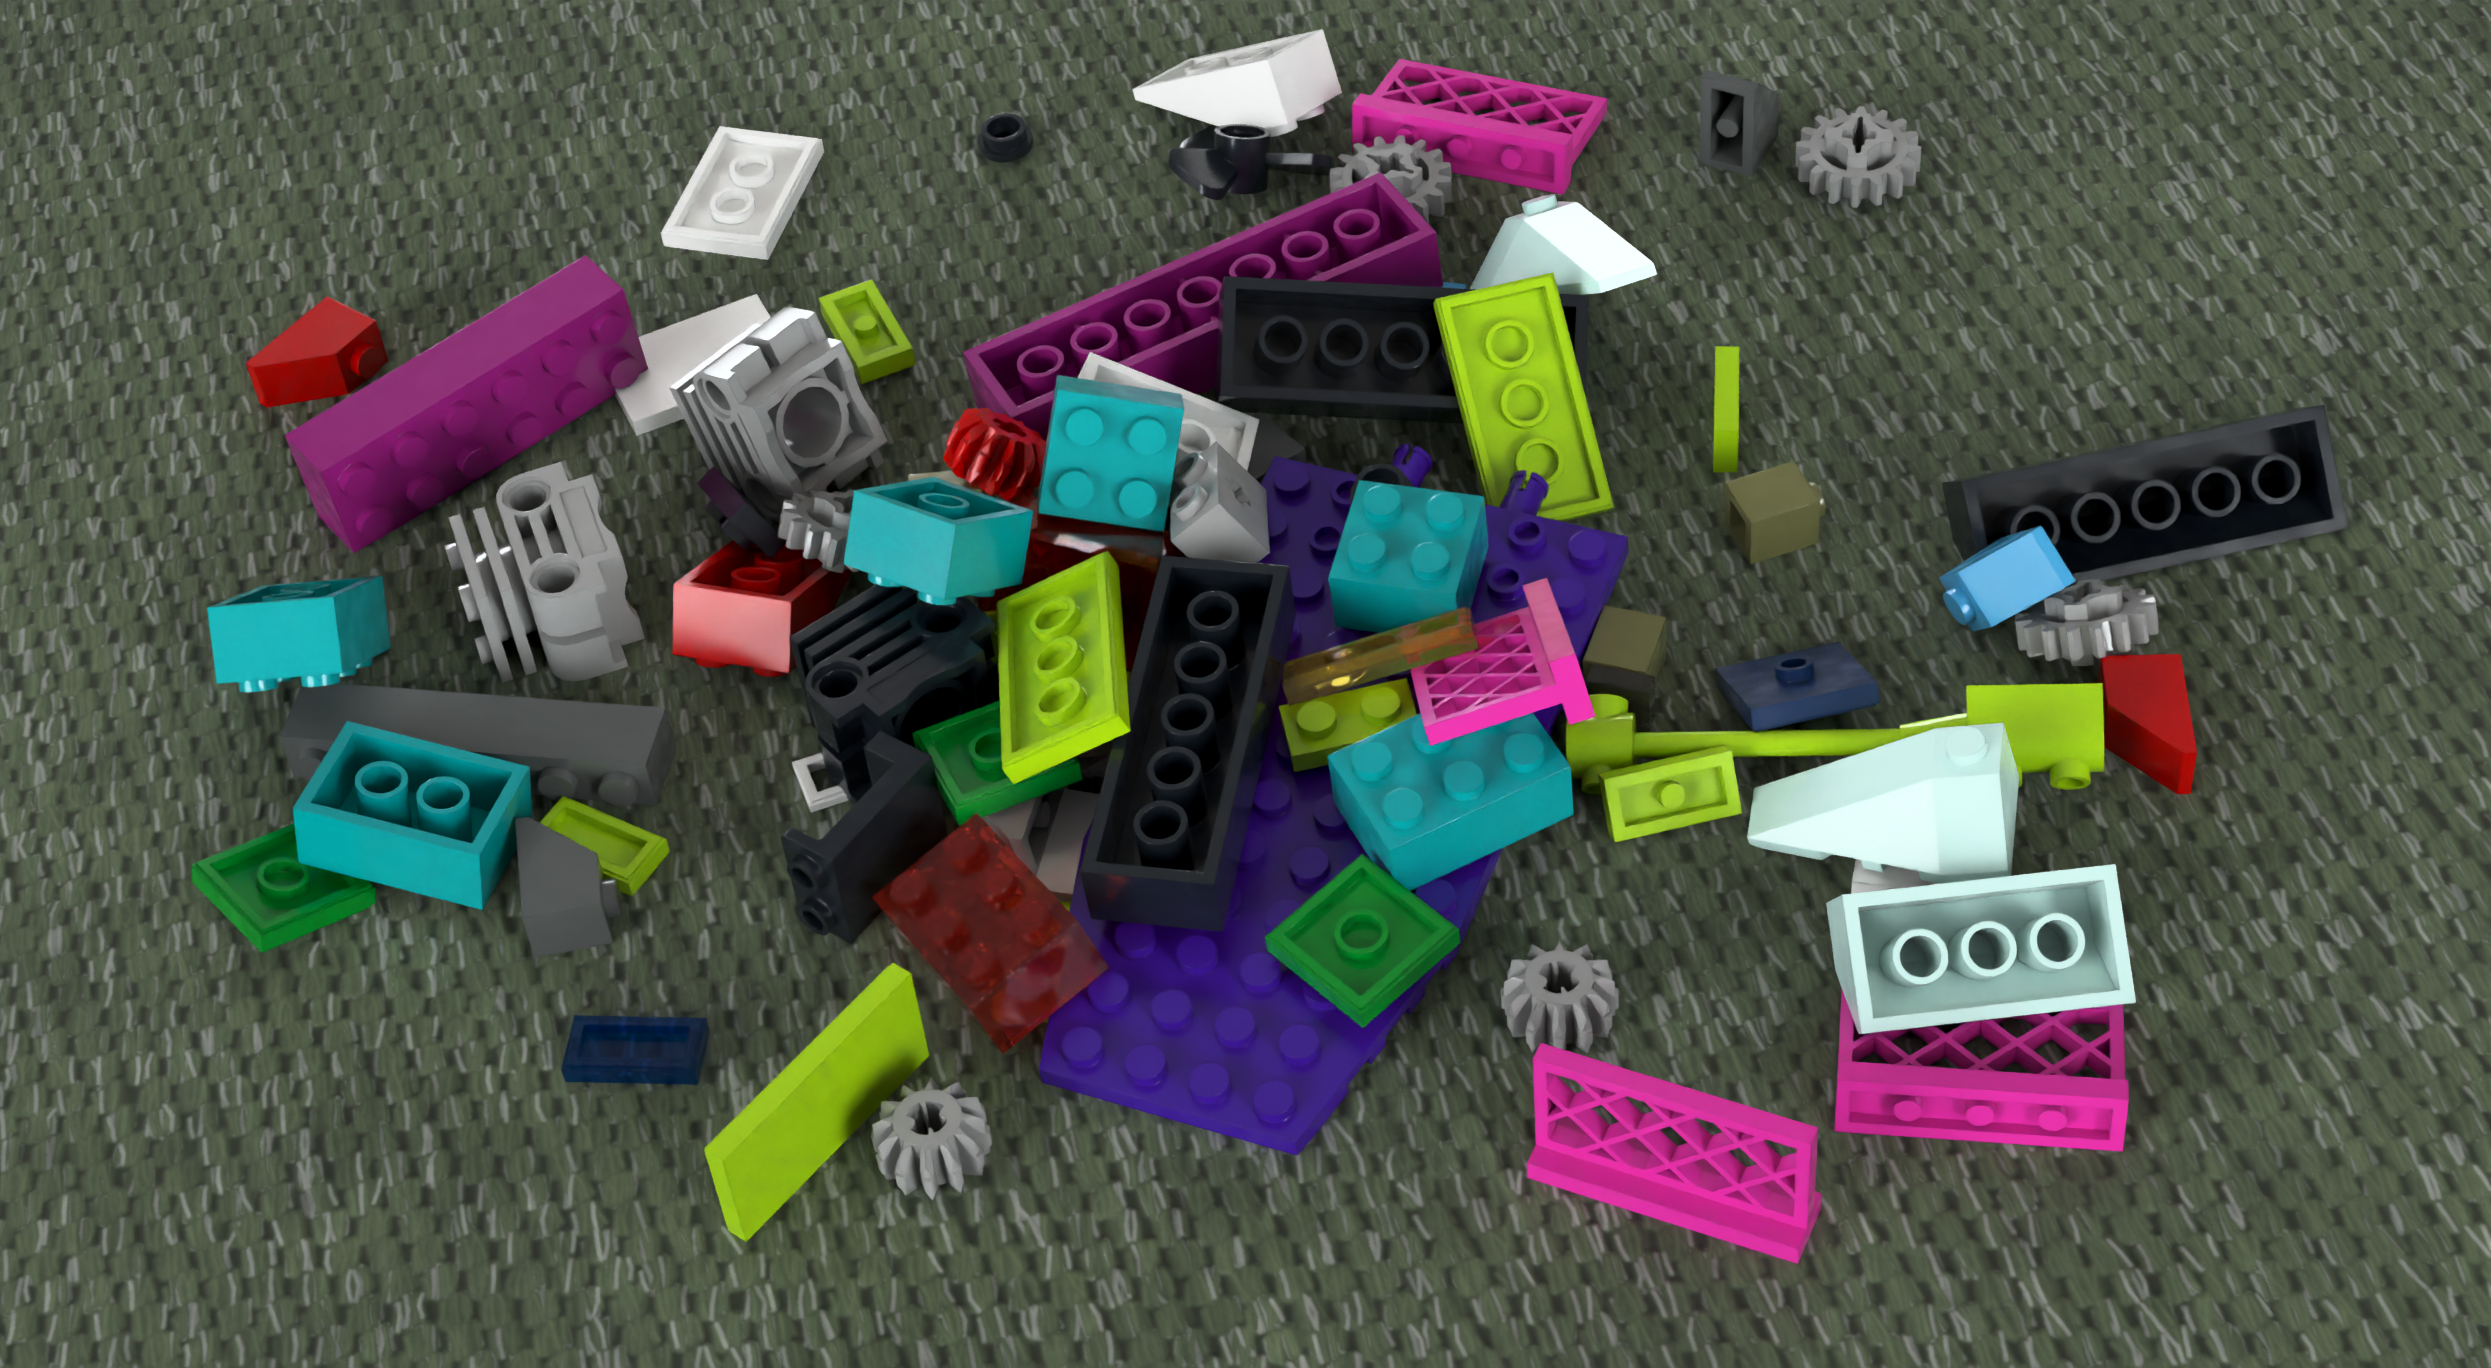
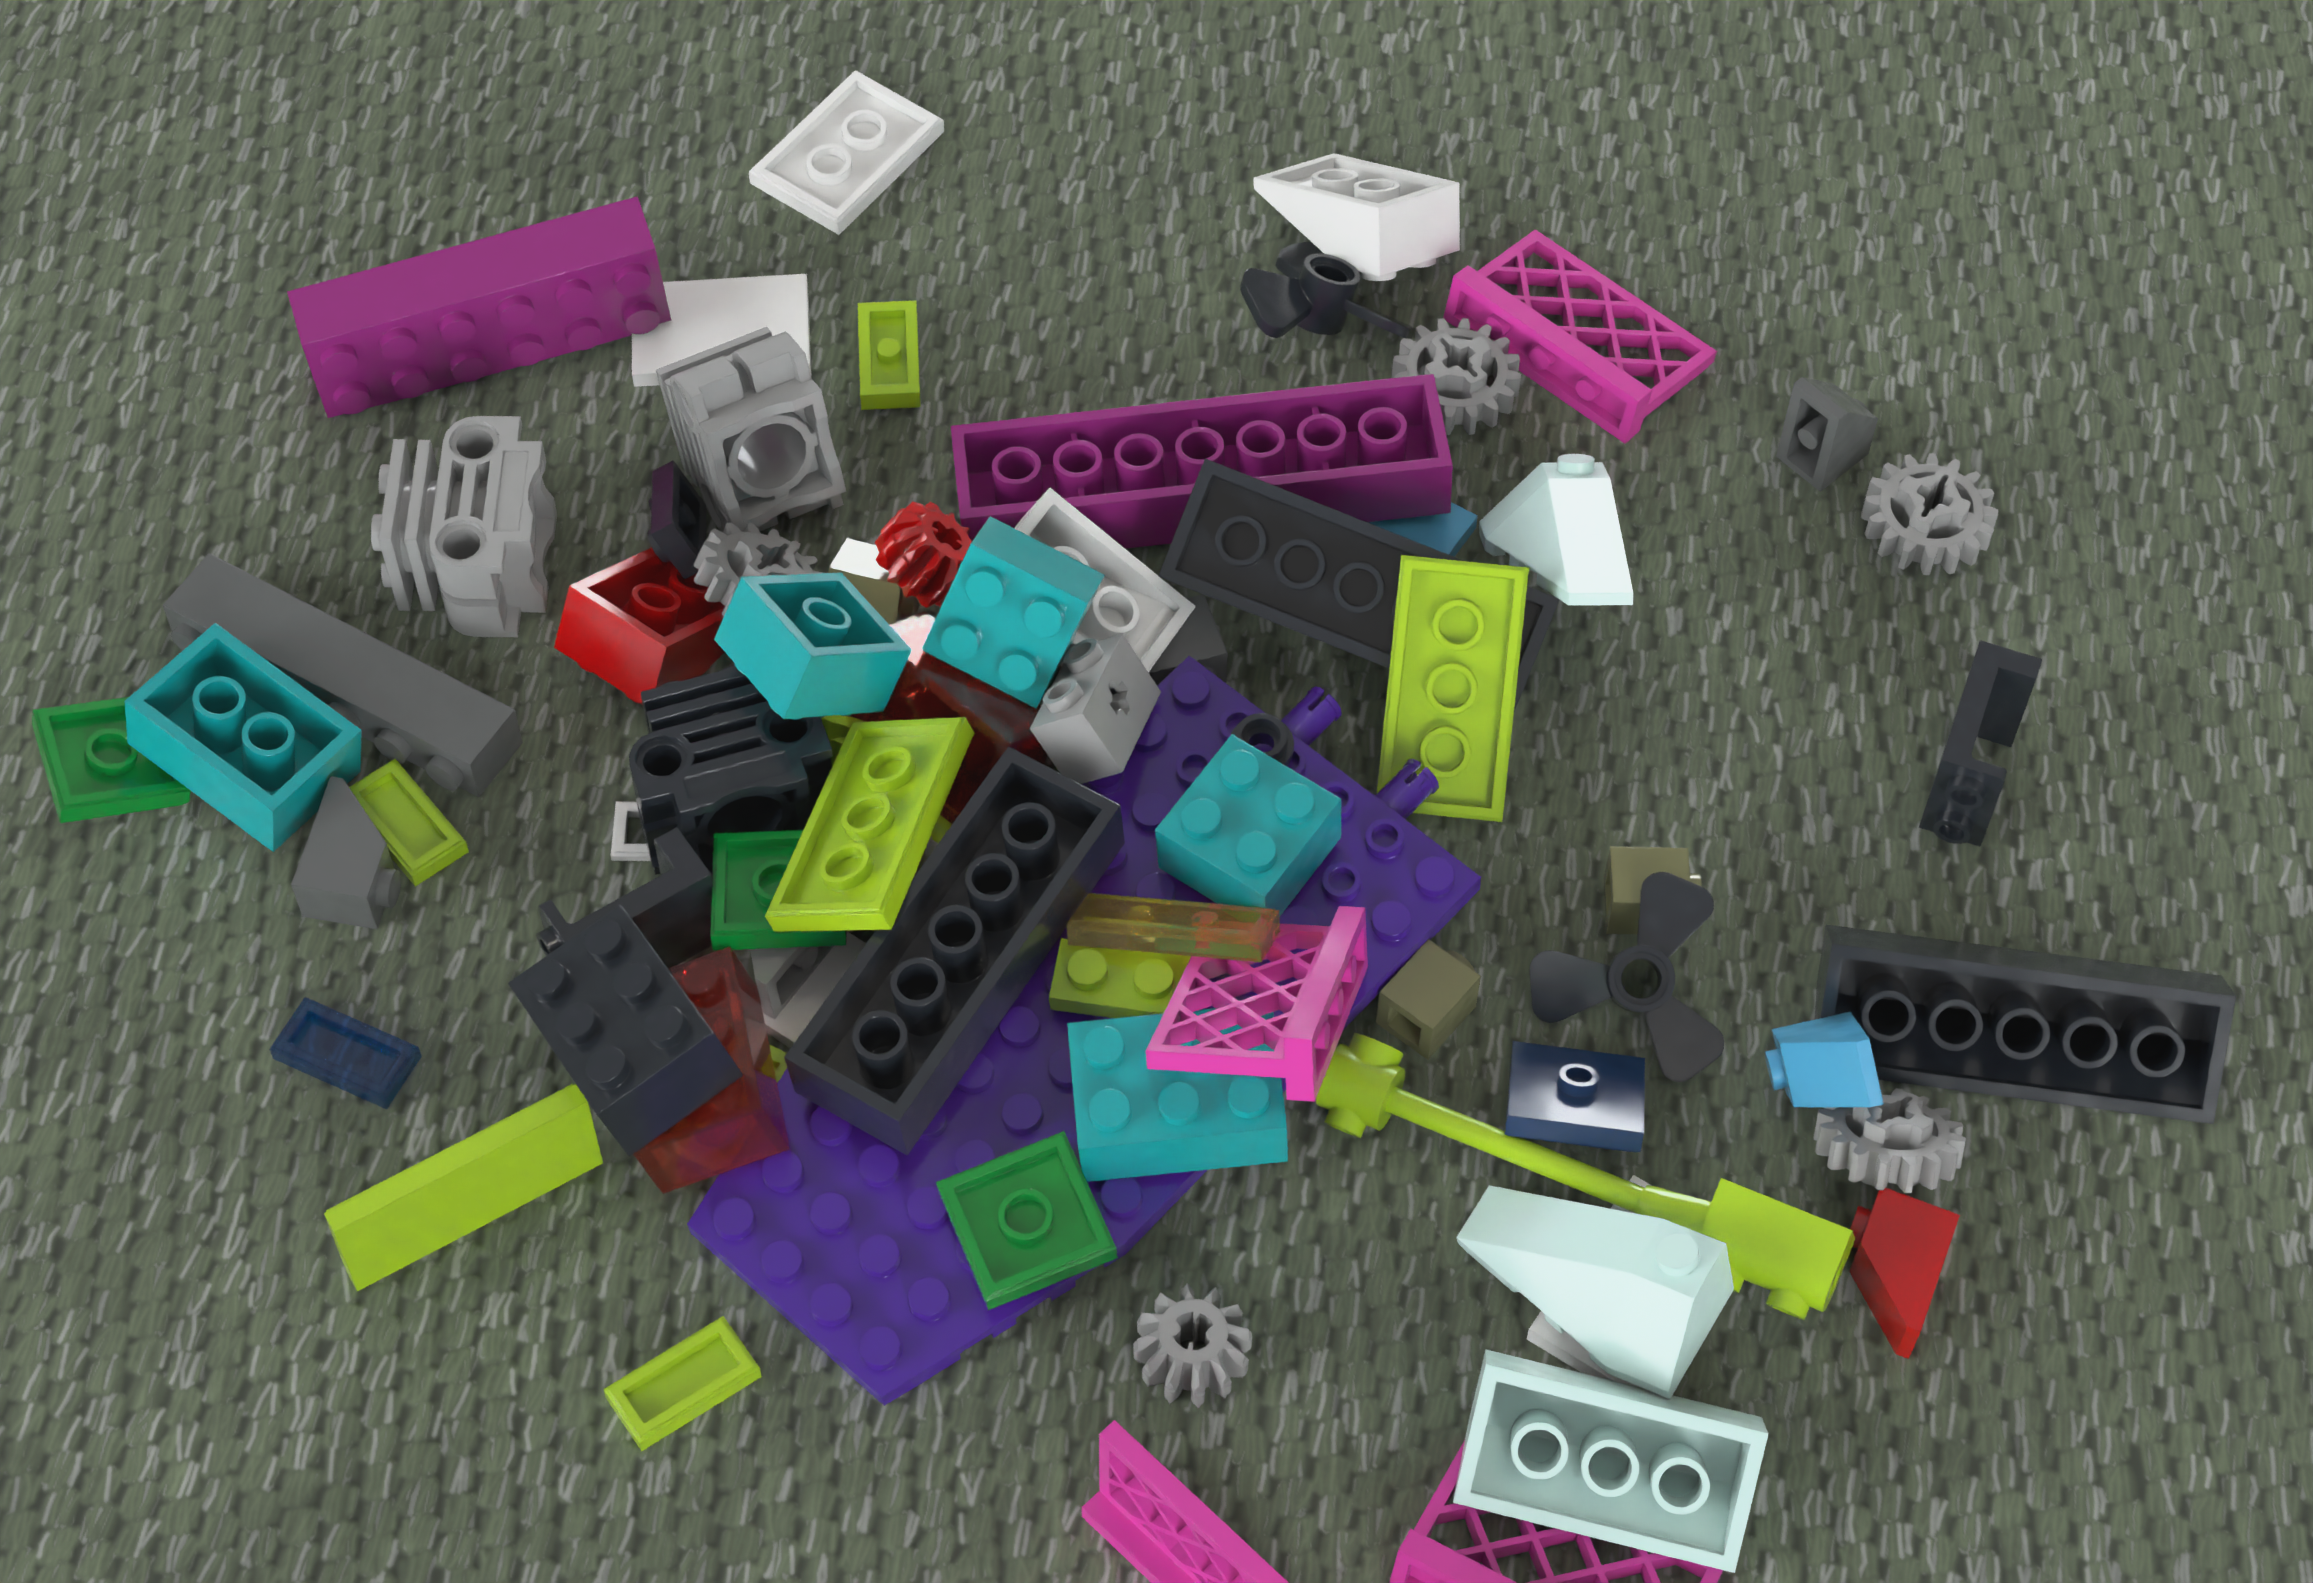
camera: 15 degrees right, 10 degrees up
teal brick [207,575,391,692] -> none
red slope [245,296,389,407] -> none
light grey gear [871,1077,992,1201] -> none
black plate [977,113,1033,162] -> none
clear smoke tile [1586,664,1655,732] -> none
lime plate [1598,745,1742,842] -> none
lime tile [1713,346,1740,473] -> none
none -> black brick [508,904,743,1157]
none -> lime tile [603,1316,762,1451]
none -> black piece [1529,872,1724,1082]
none -> black panel [1919,640,2042,847]

